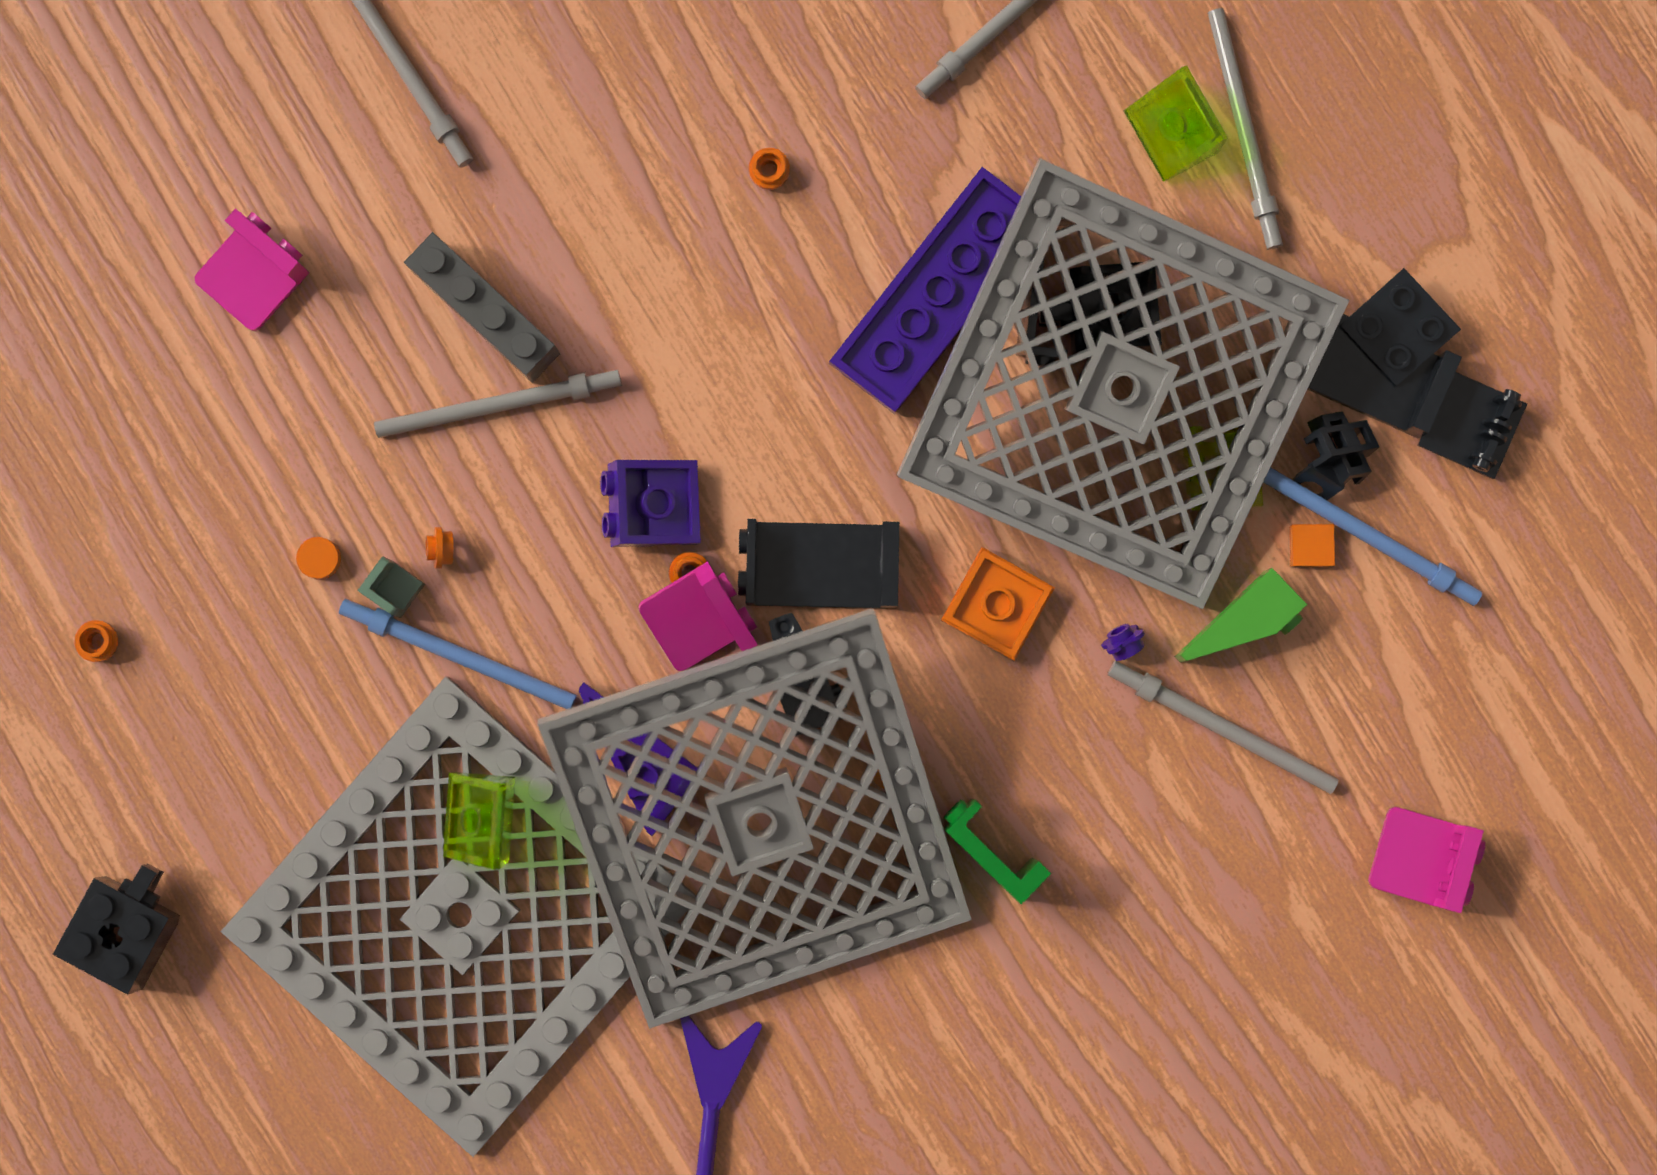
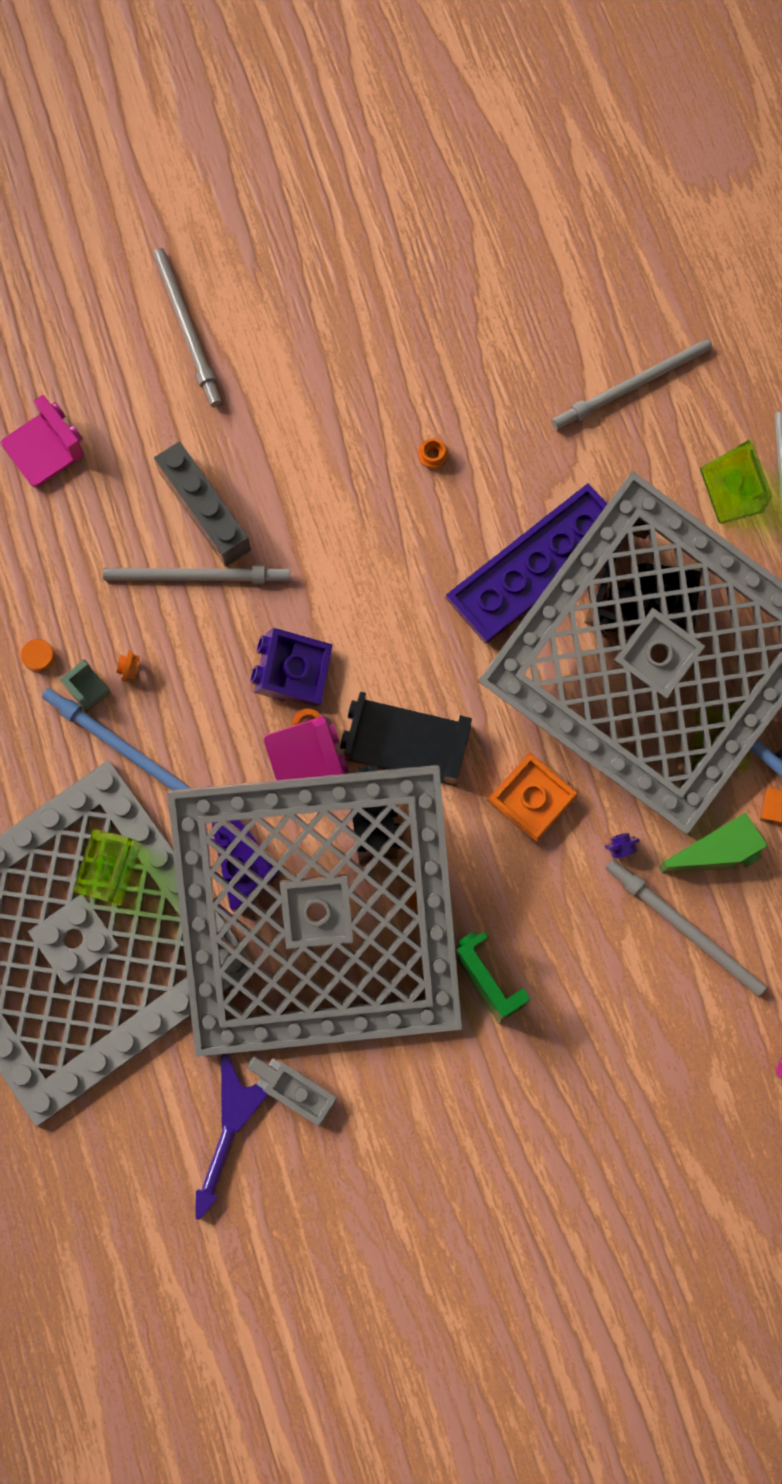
camera: 10 degrees right, 10 degrees down
none -> light grey hinge [246,1056,338,1127]

